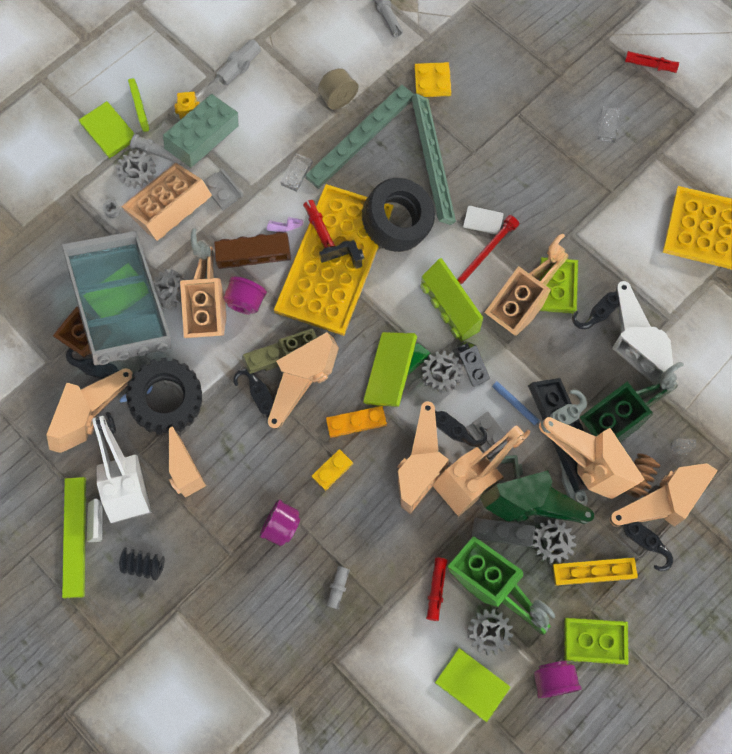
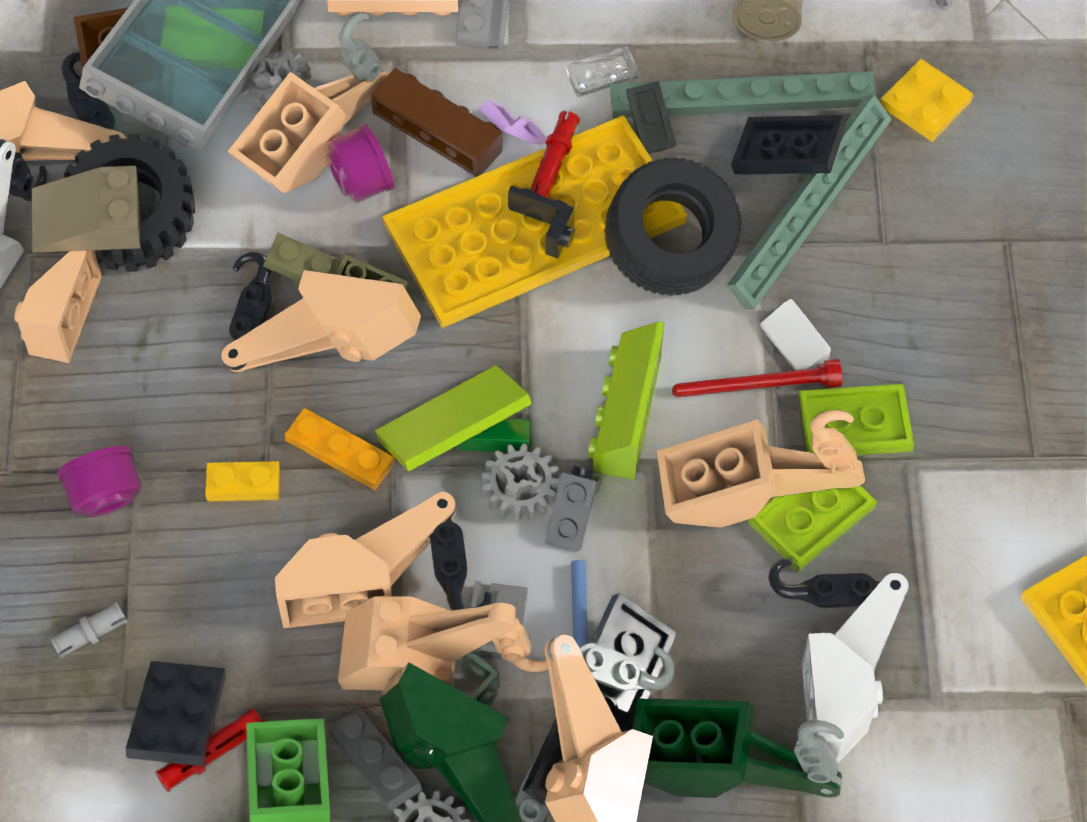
camera: 40 degrees right, 10 degrees down
none -> dark tan slope [32,166,140,253]
none -> black plate [125,661,226,766]
none -> pearl dark grey plate [625,81,676,154]
none -> black plate [731,115,846,174]
none -> lime tile [797,383,914,455]

